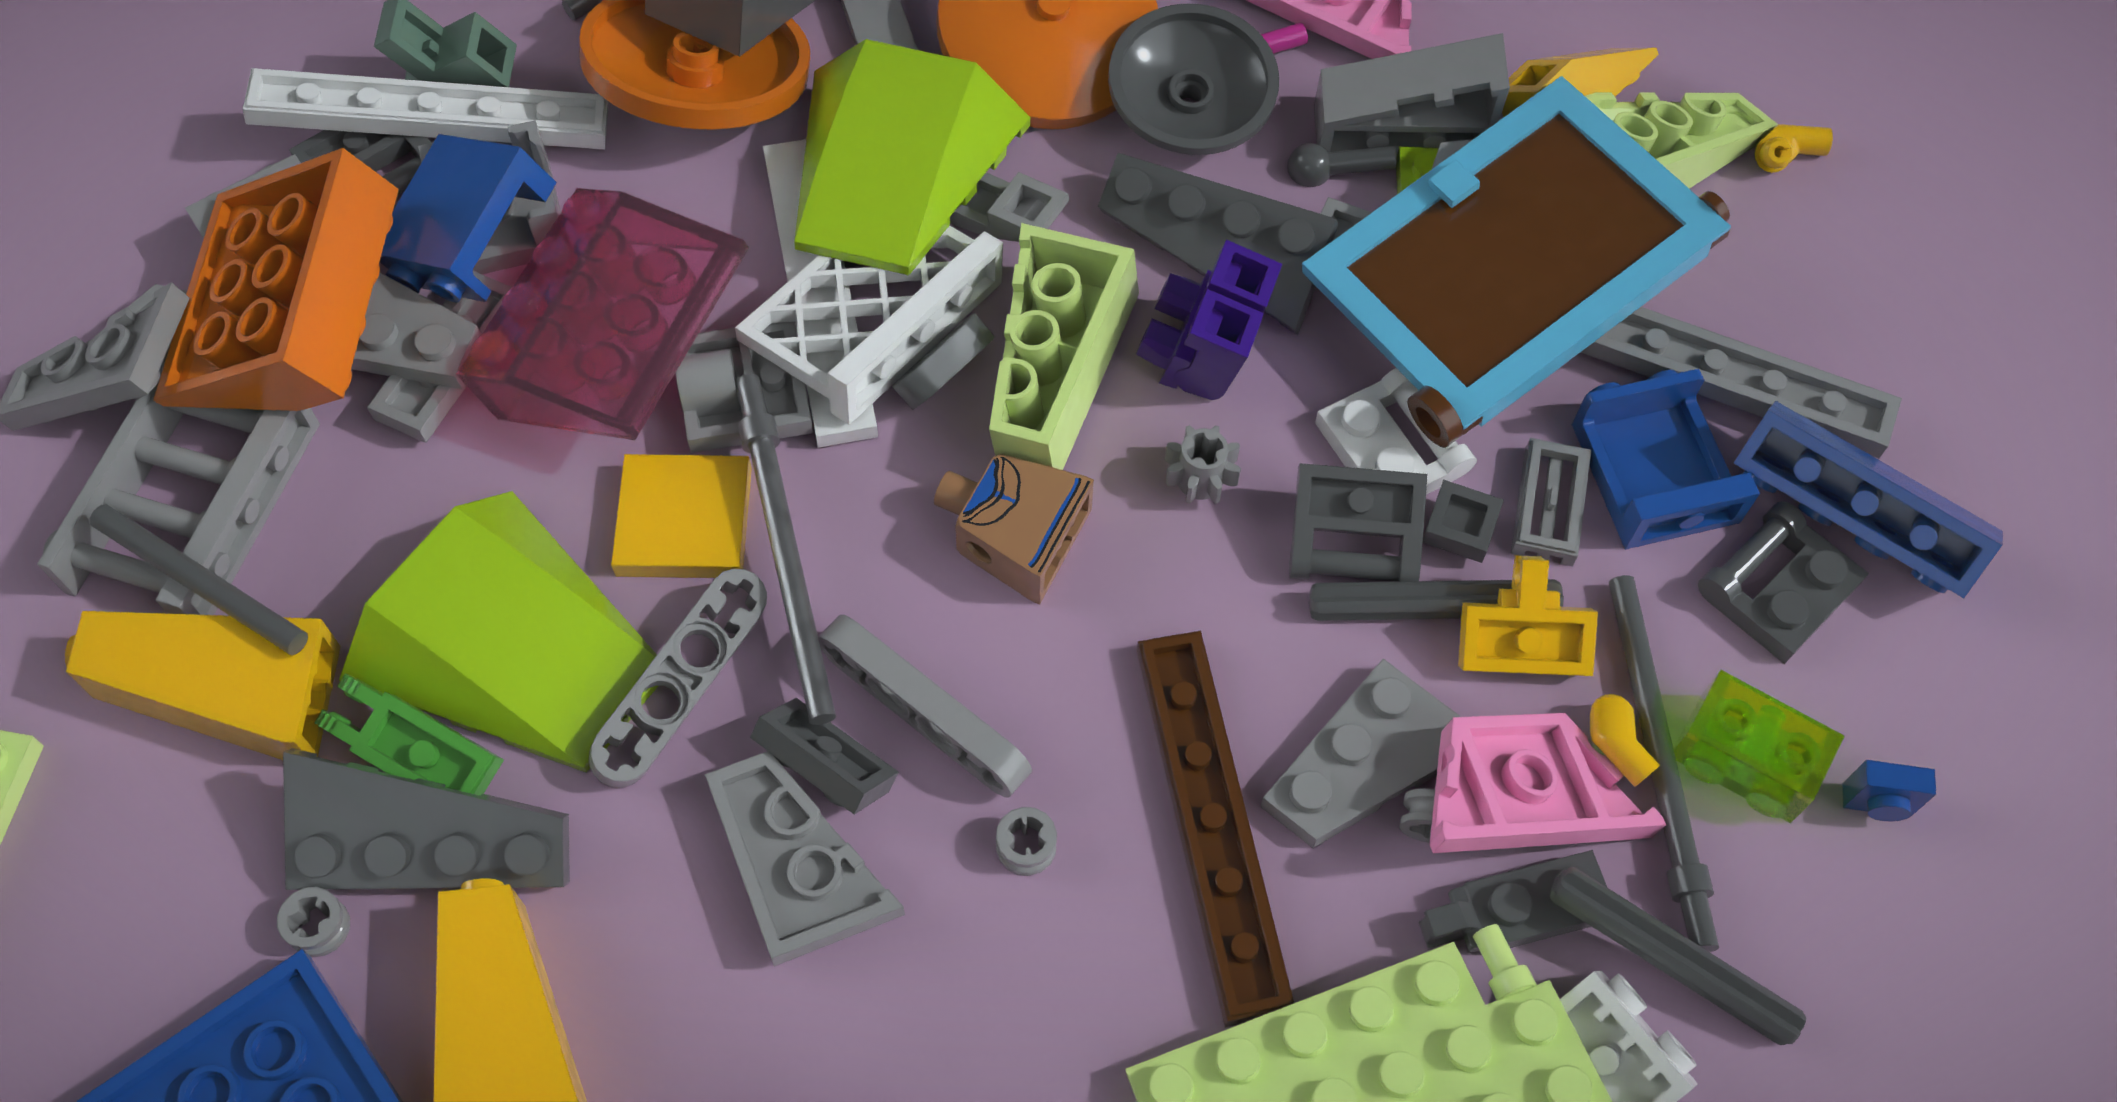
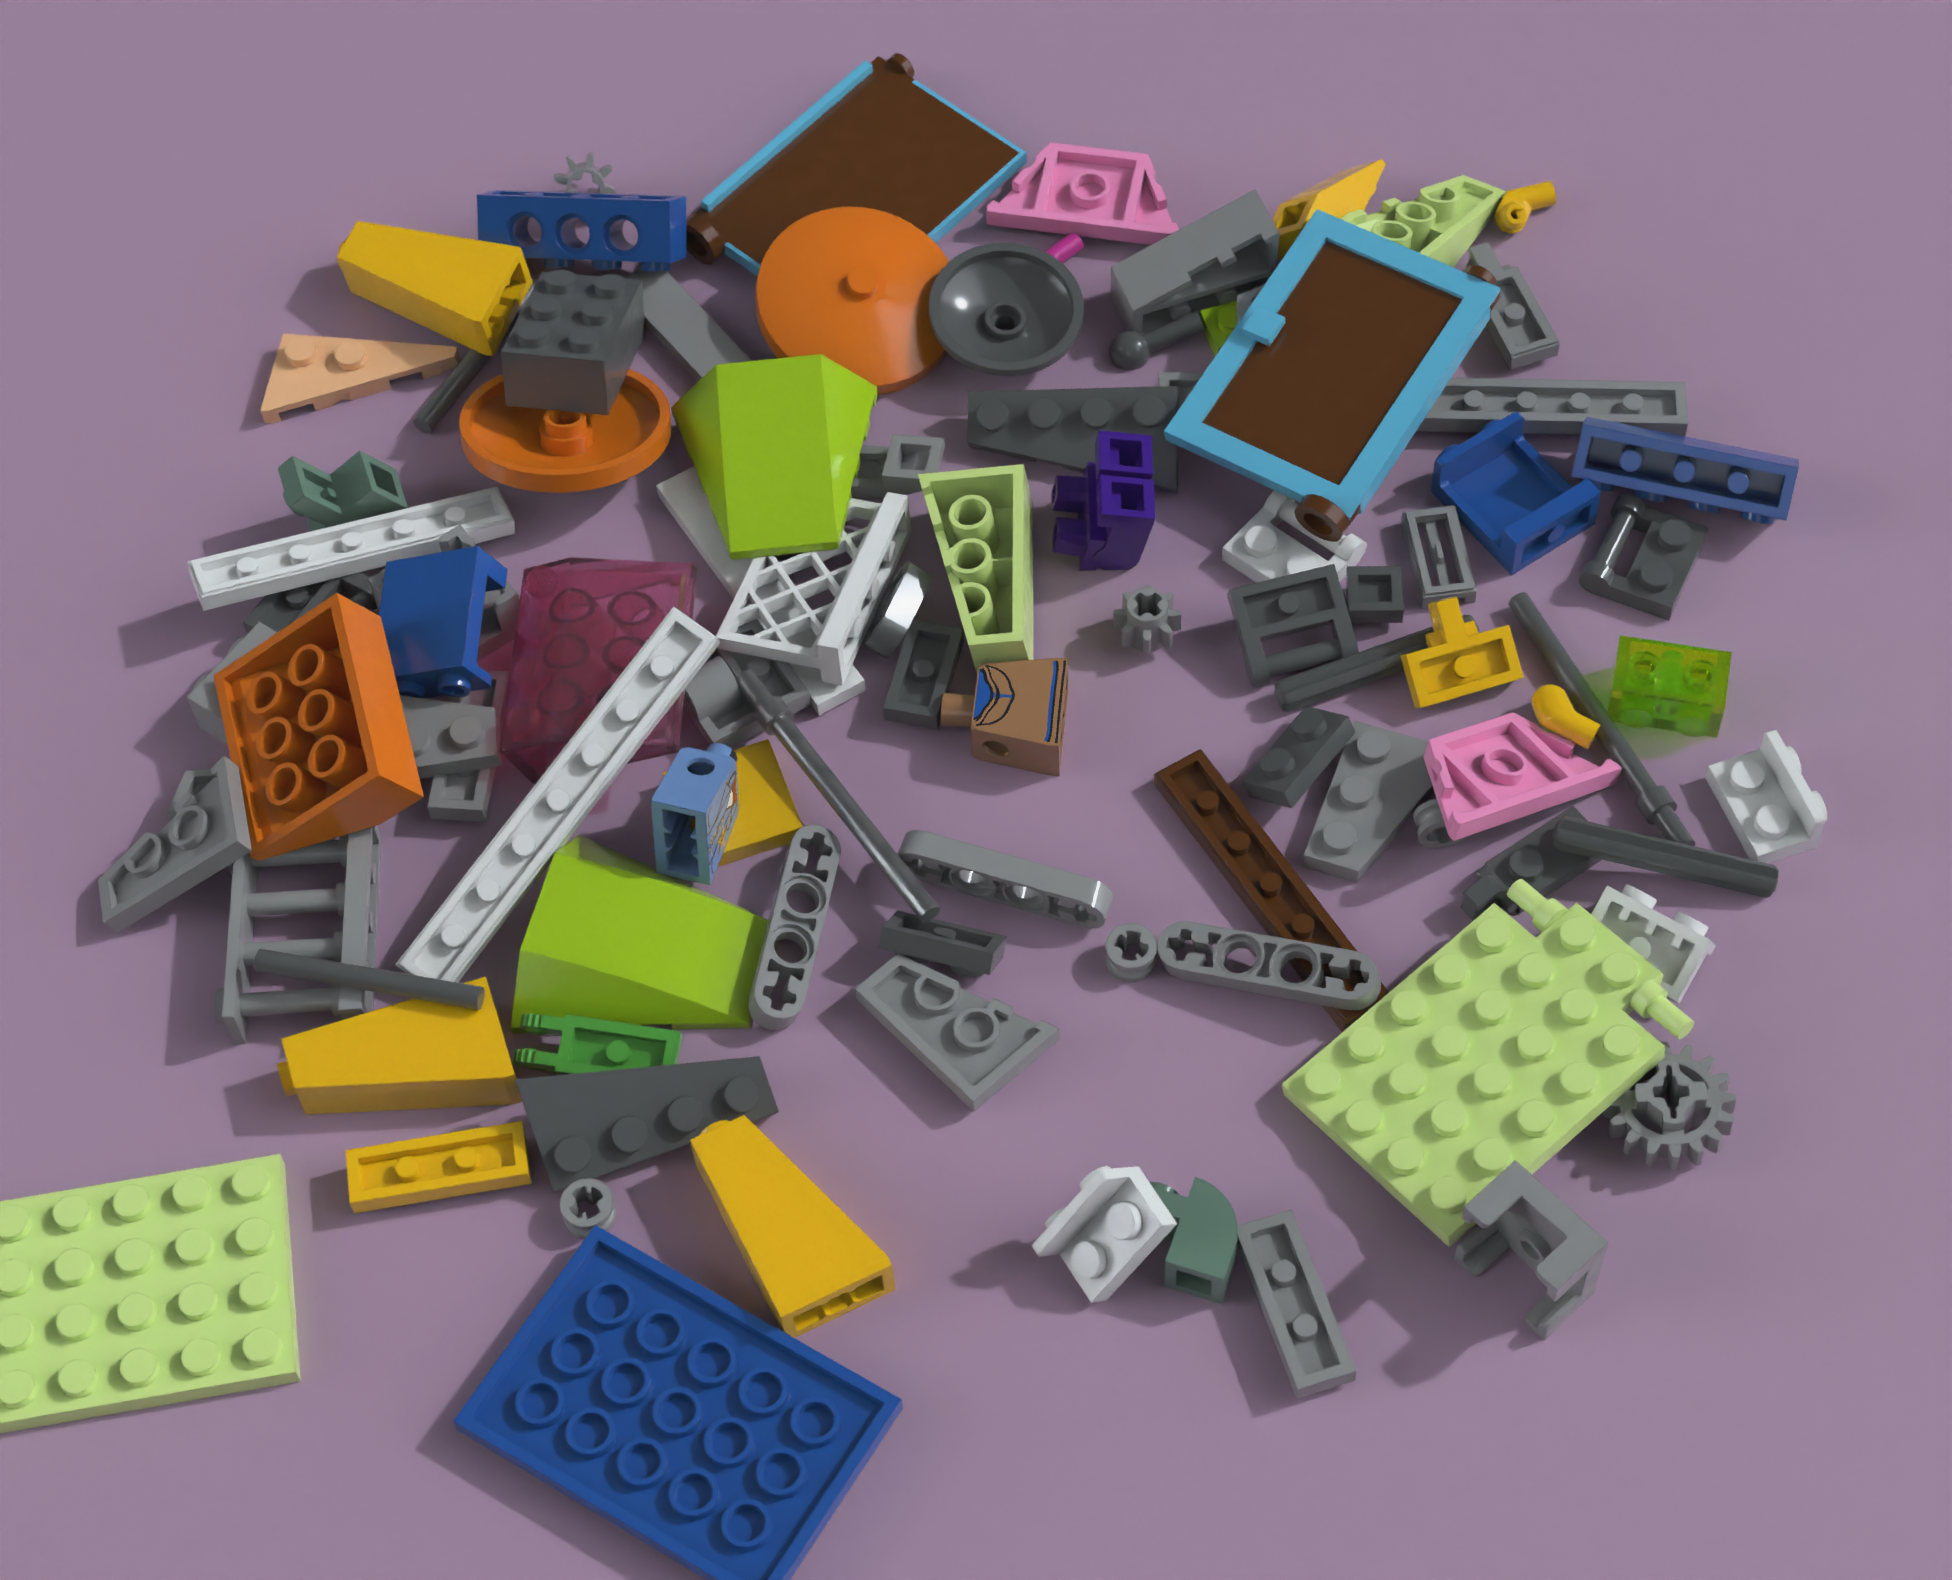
camera: 15 degrees left, 5 degrees down
blue plate [1842,760,1936,822] -> none
none -> yellow plate [345,1121,532,1213]
none -> white tile [395,607,720,983]
none -> medium blue torso [651,743,739,885]
none -> dark grey plate [883,620,964,730]
none -> light grey beam [1157,921,1381,1010]
none -> dark grey plate [1242,706,1355,808]
none -> light grey hinge [1466,242,1560,370]
none -> white bracket [1705,730,1827,863]

